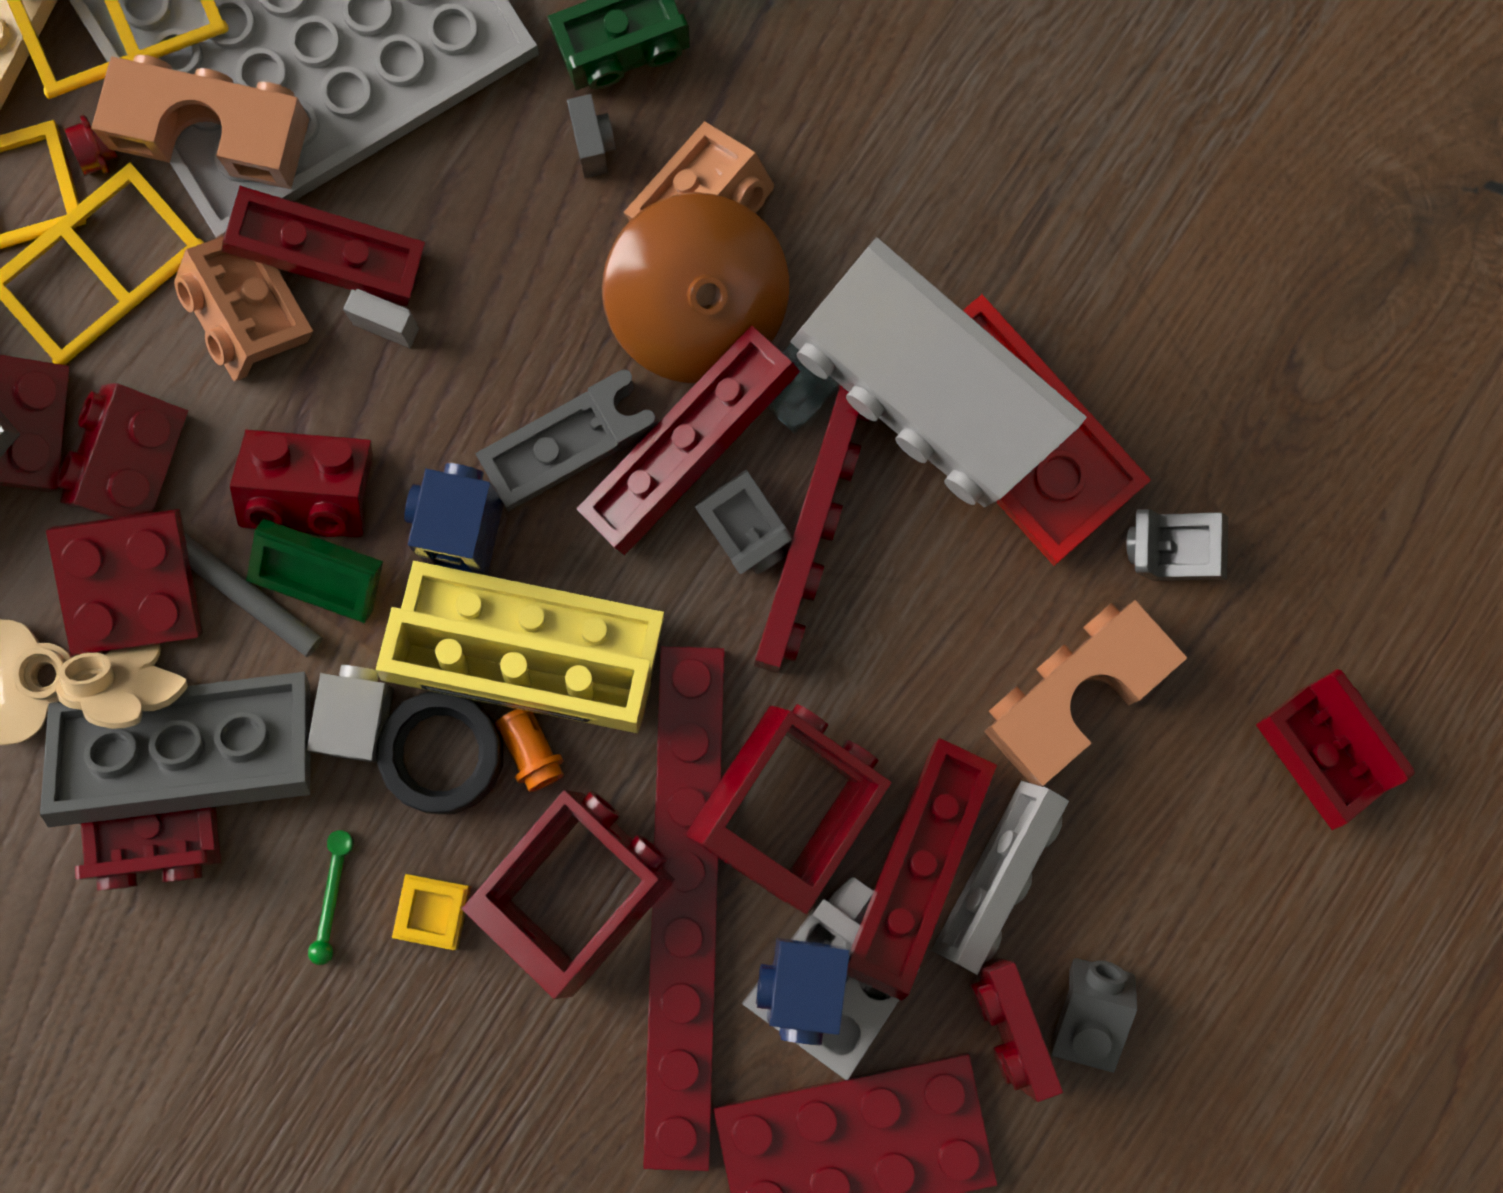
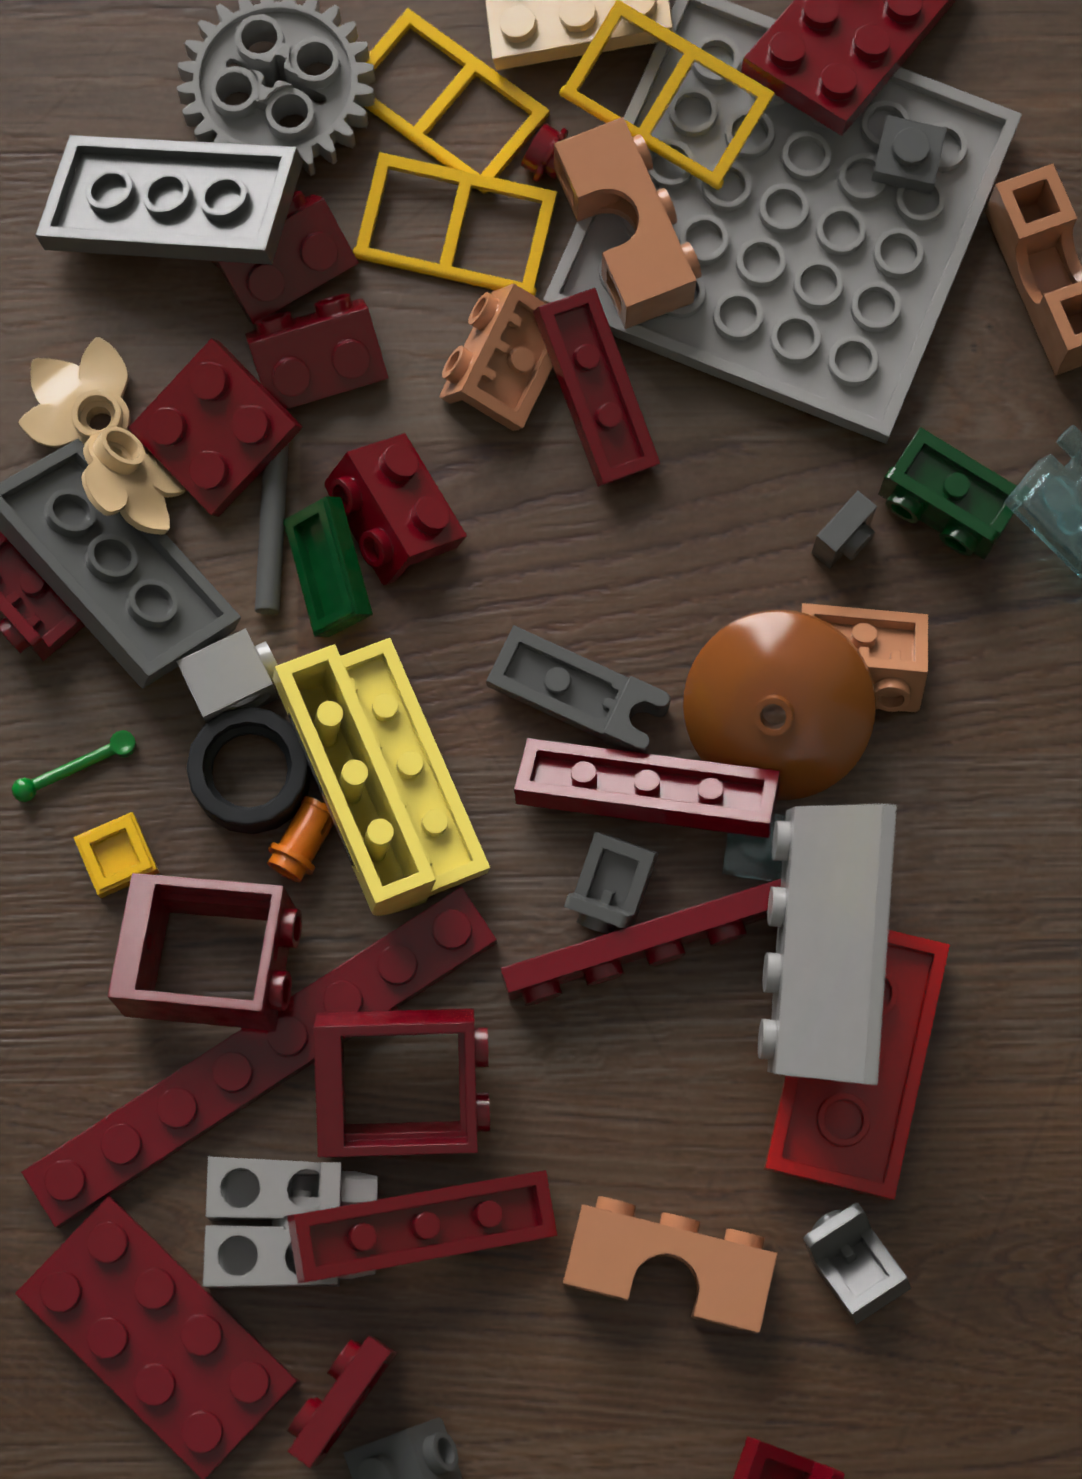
camera: 60 degrees right, 5 degrees down
light grey tile [343,289,419,349] -> none
dark blue brick [404,463,504,576] -> none
dark blue brick [756,938,850,1045] -> none
light grey plate [931,781,1069,975] -> none

